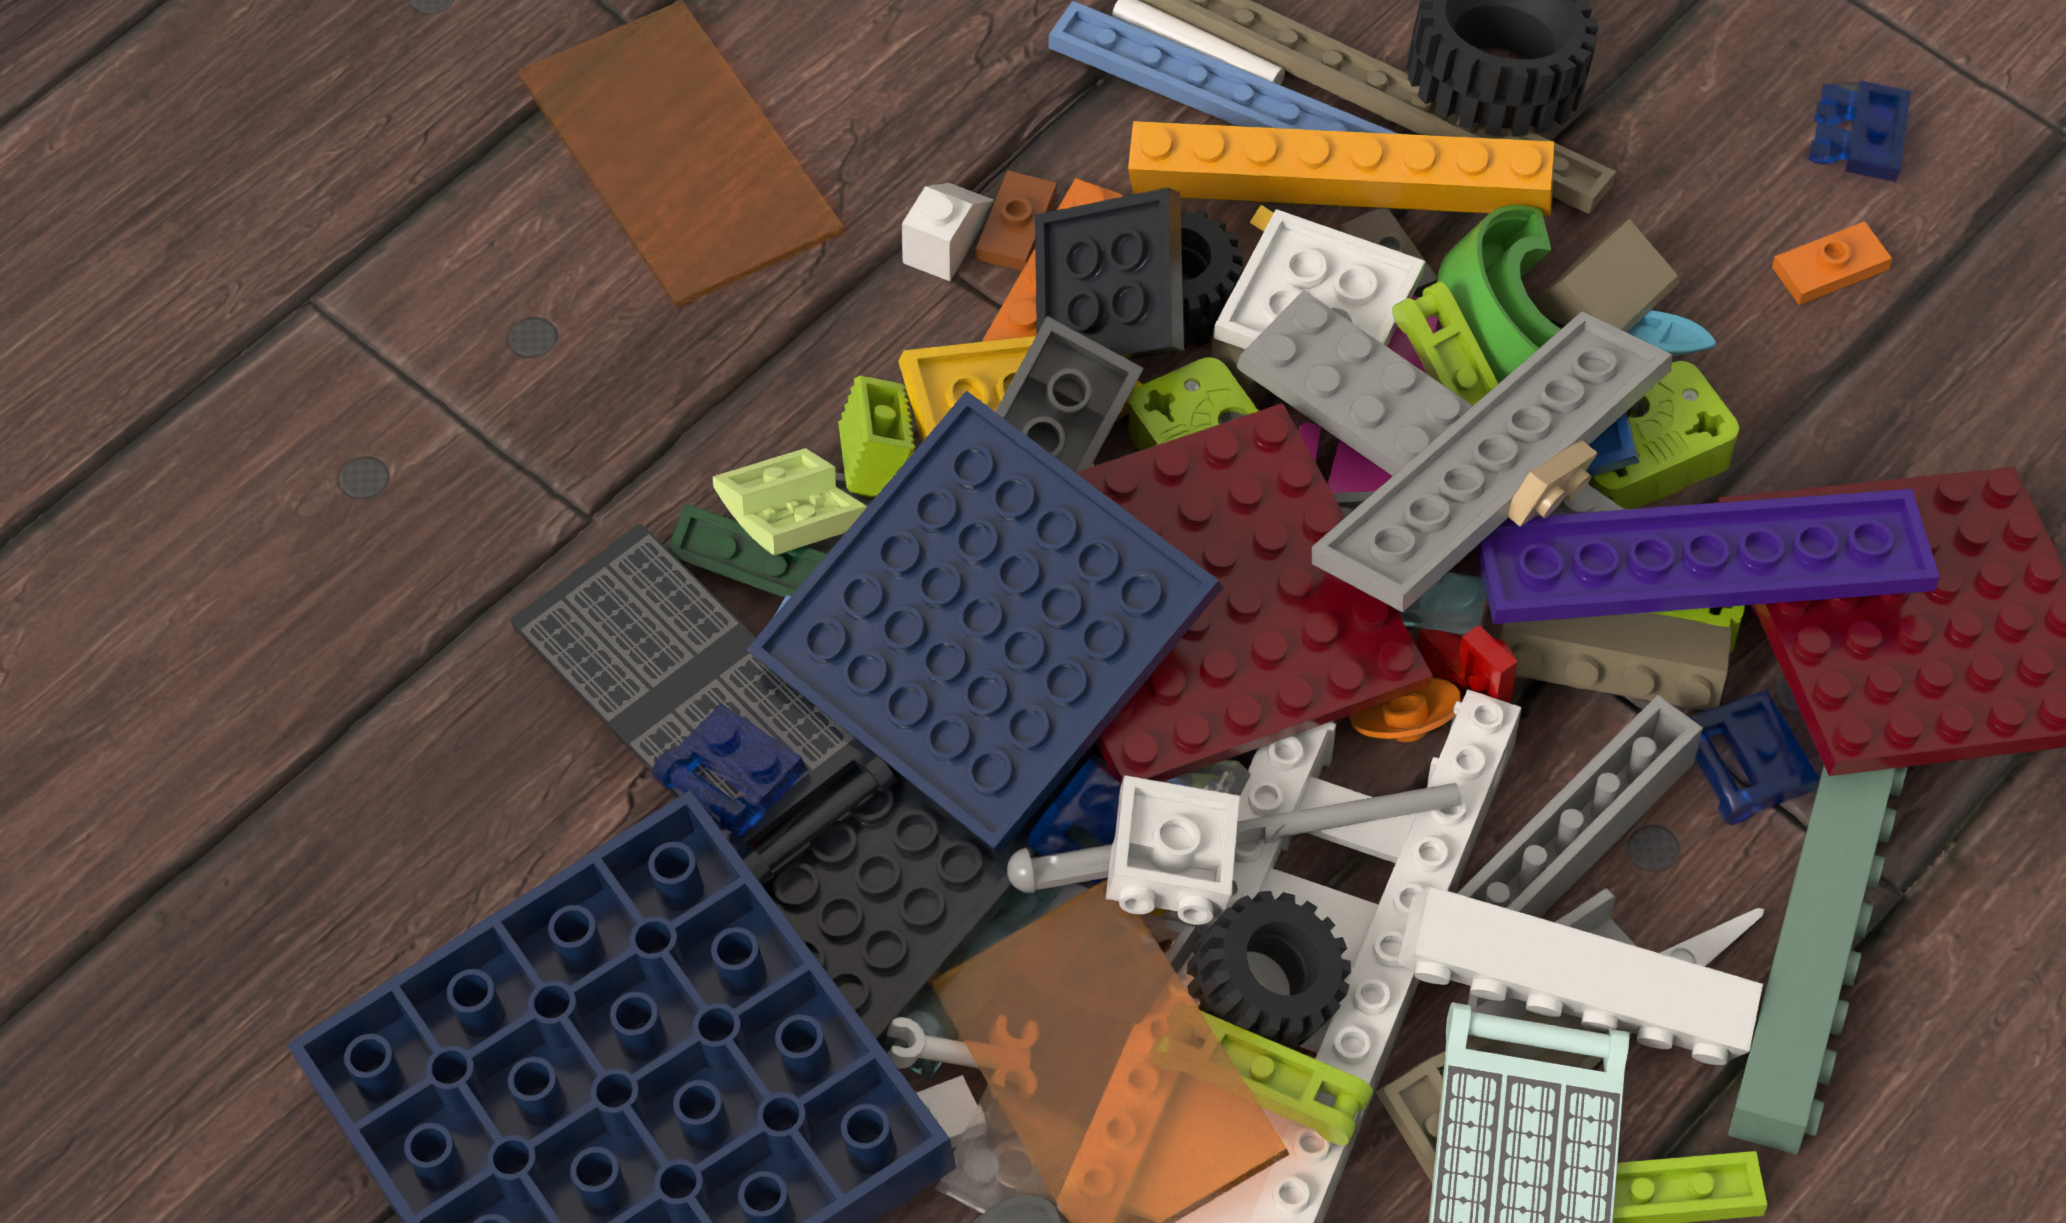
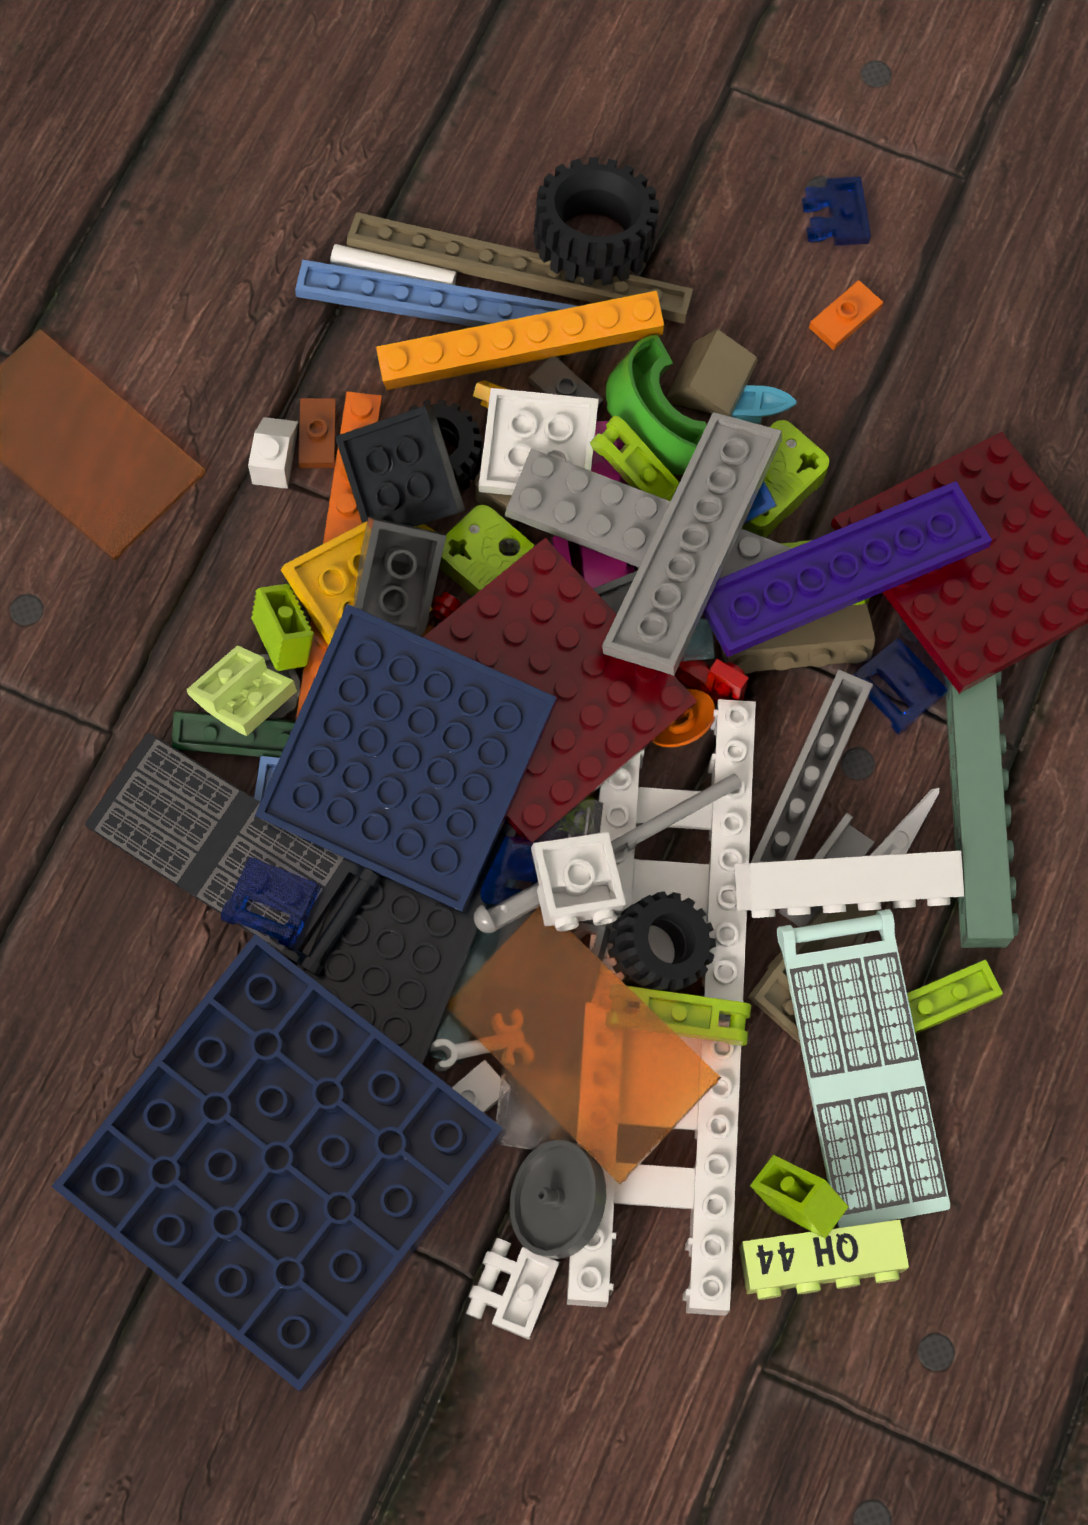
camera: 20 degrees left, 15 degrees up
tan plate [1508,440,1598,526] -> none

